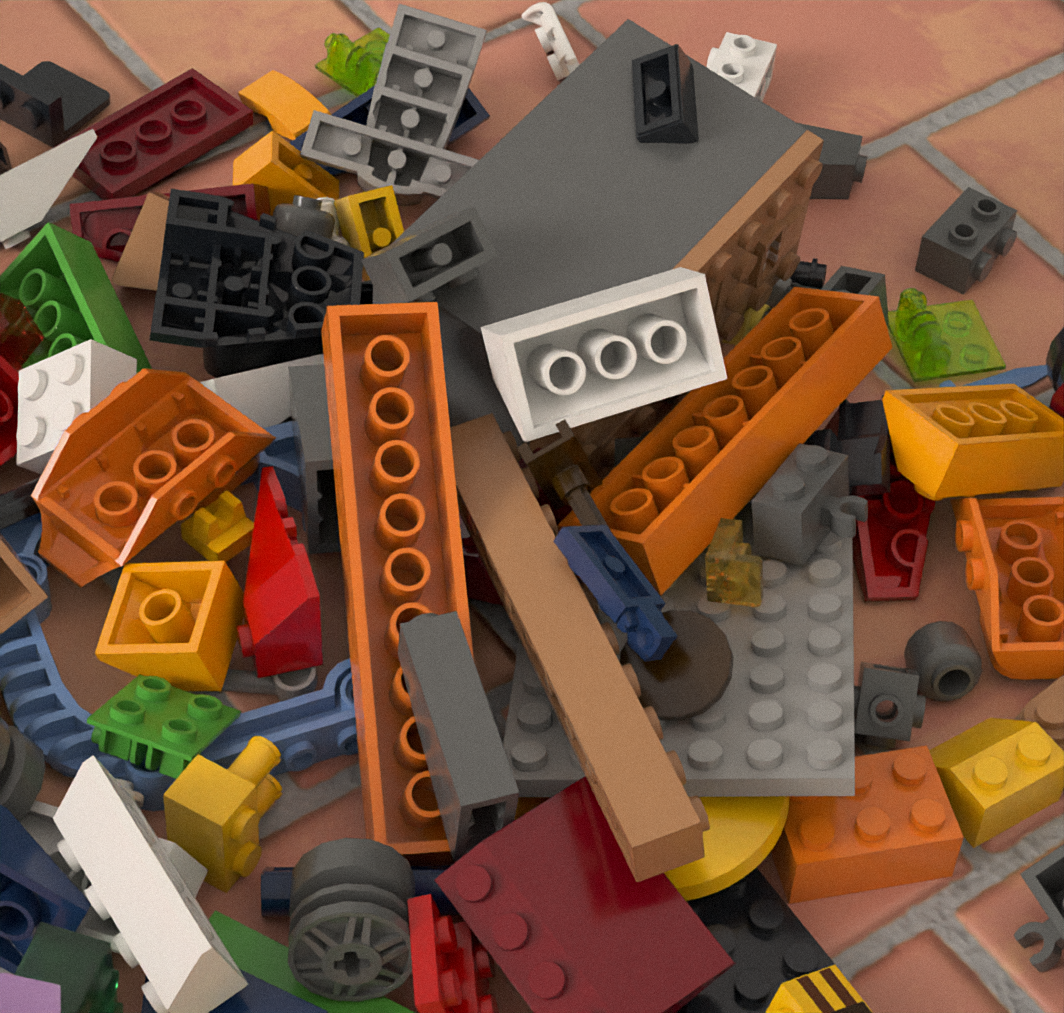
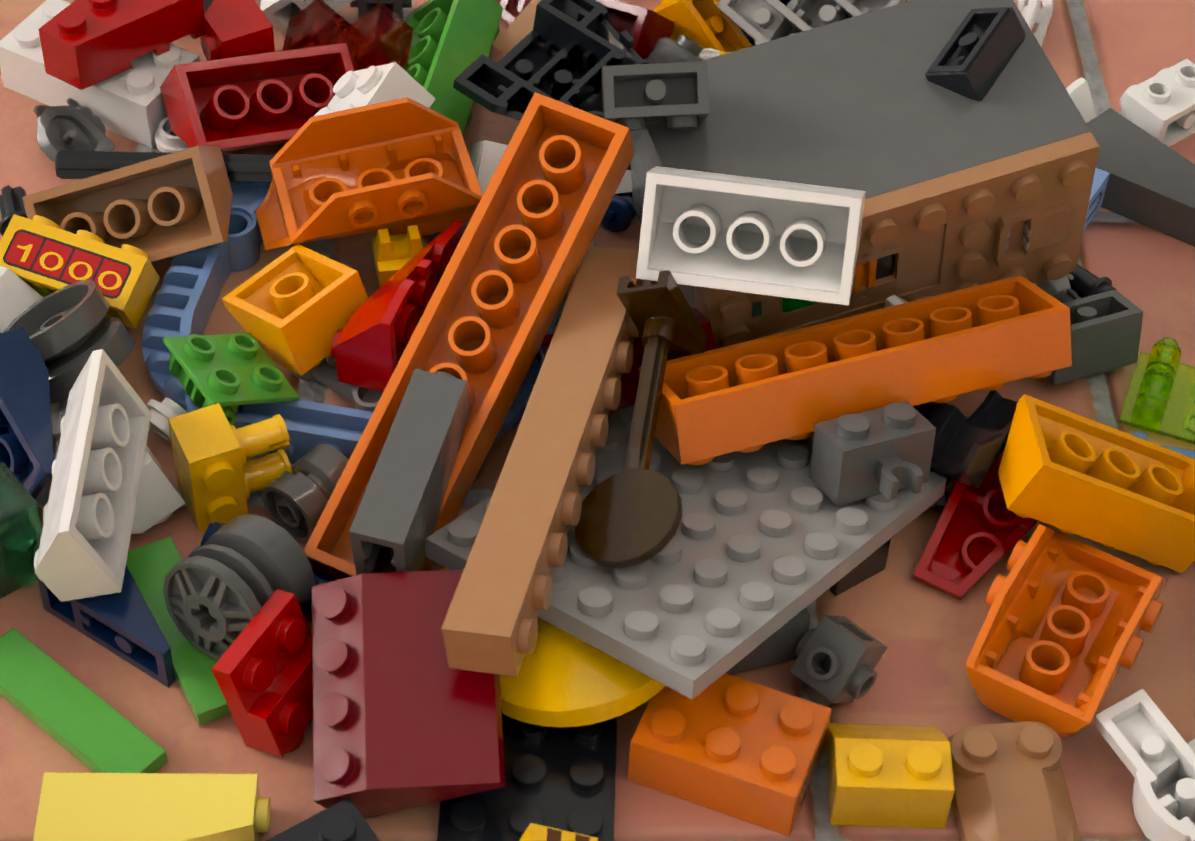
camera: 35 degrees right, 0 degrees up
dark blue hinge [553,525,678,662] -> none
clear yellow bracket [705,518,764,607] -> none
dark grey head [904,621,983,702] -> none
none -> dark grey wheel [262,443,349,542]

